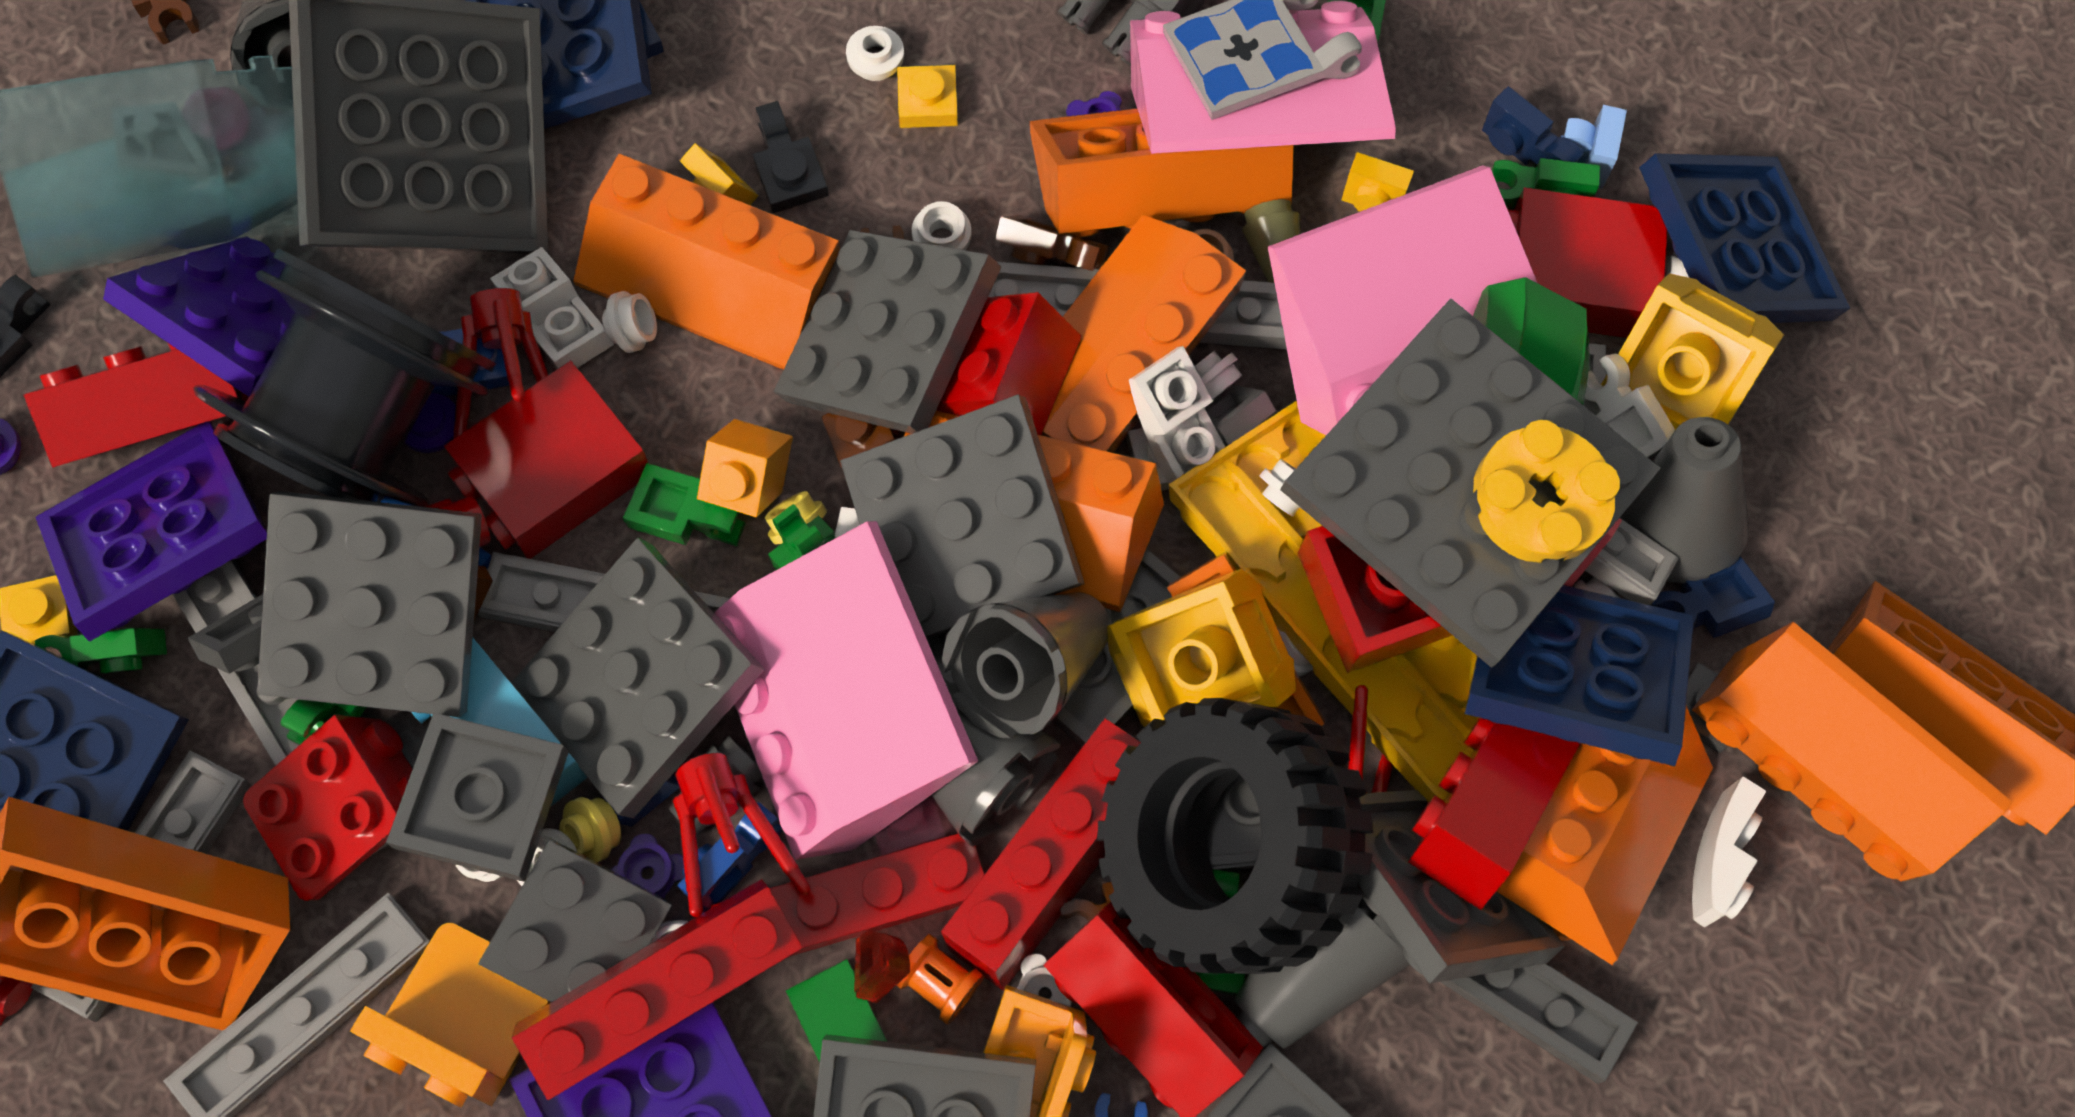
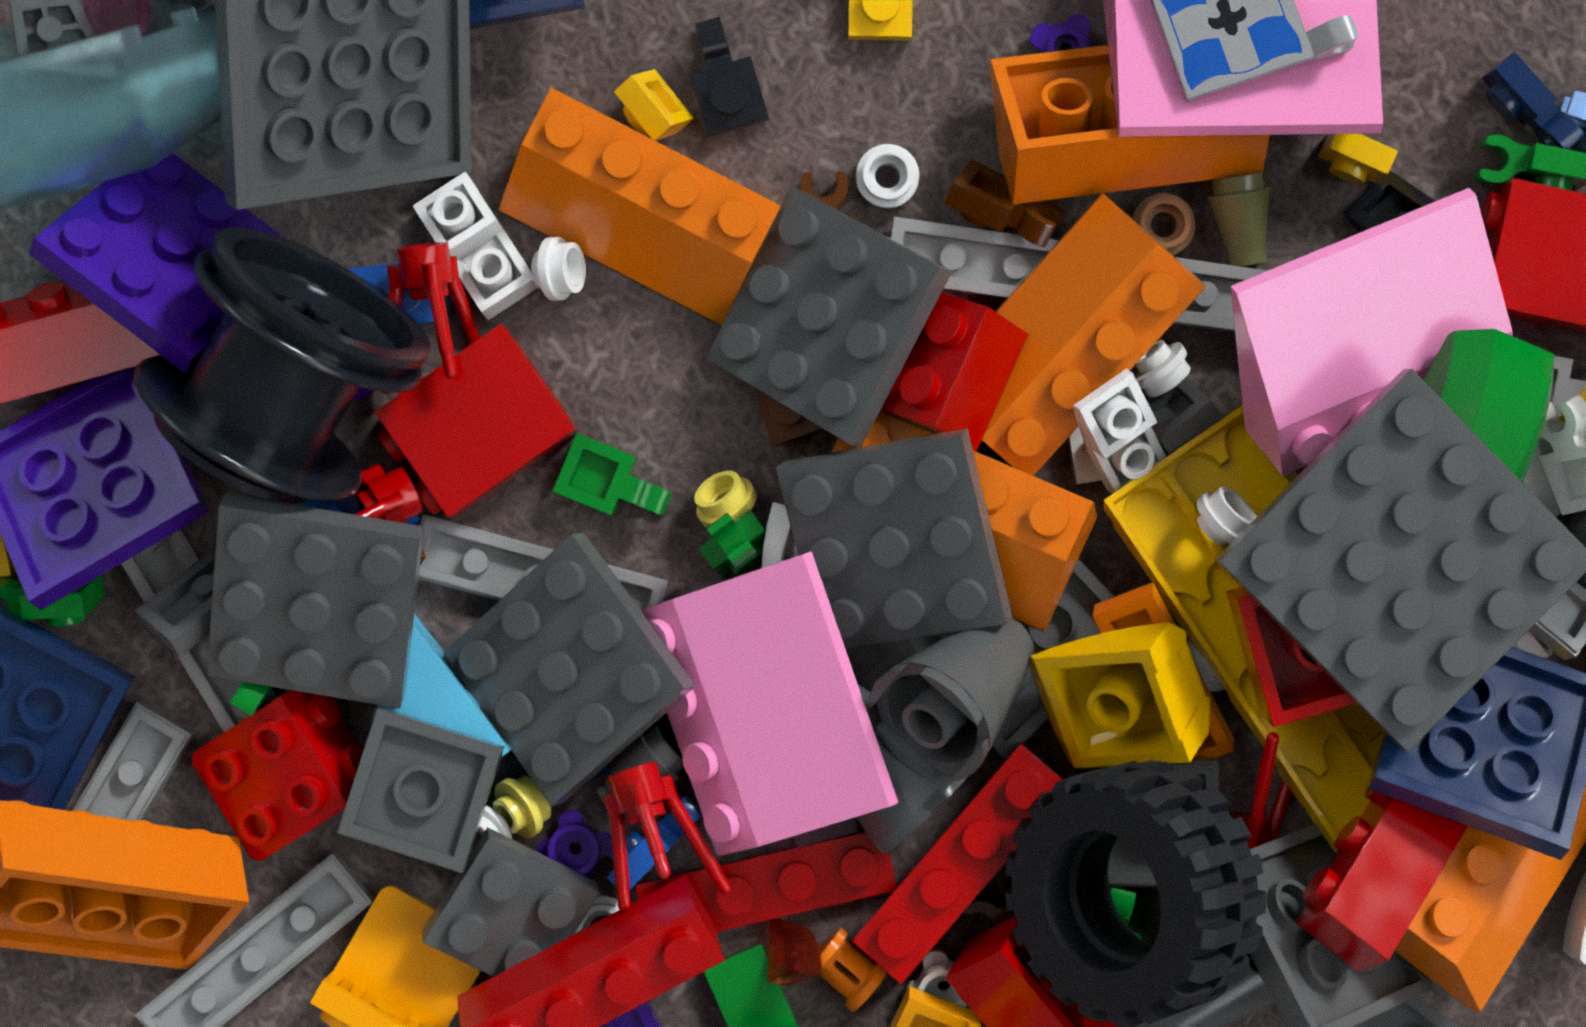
camera: 10 degrees right, 20 degrees up
light orange brick [697,419,793,517] -> none
yellow plate [1473,420,1620,563] -> none

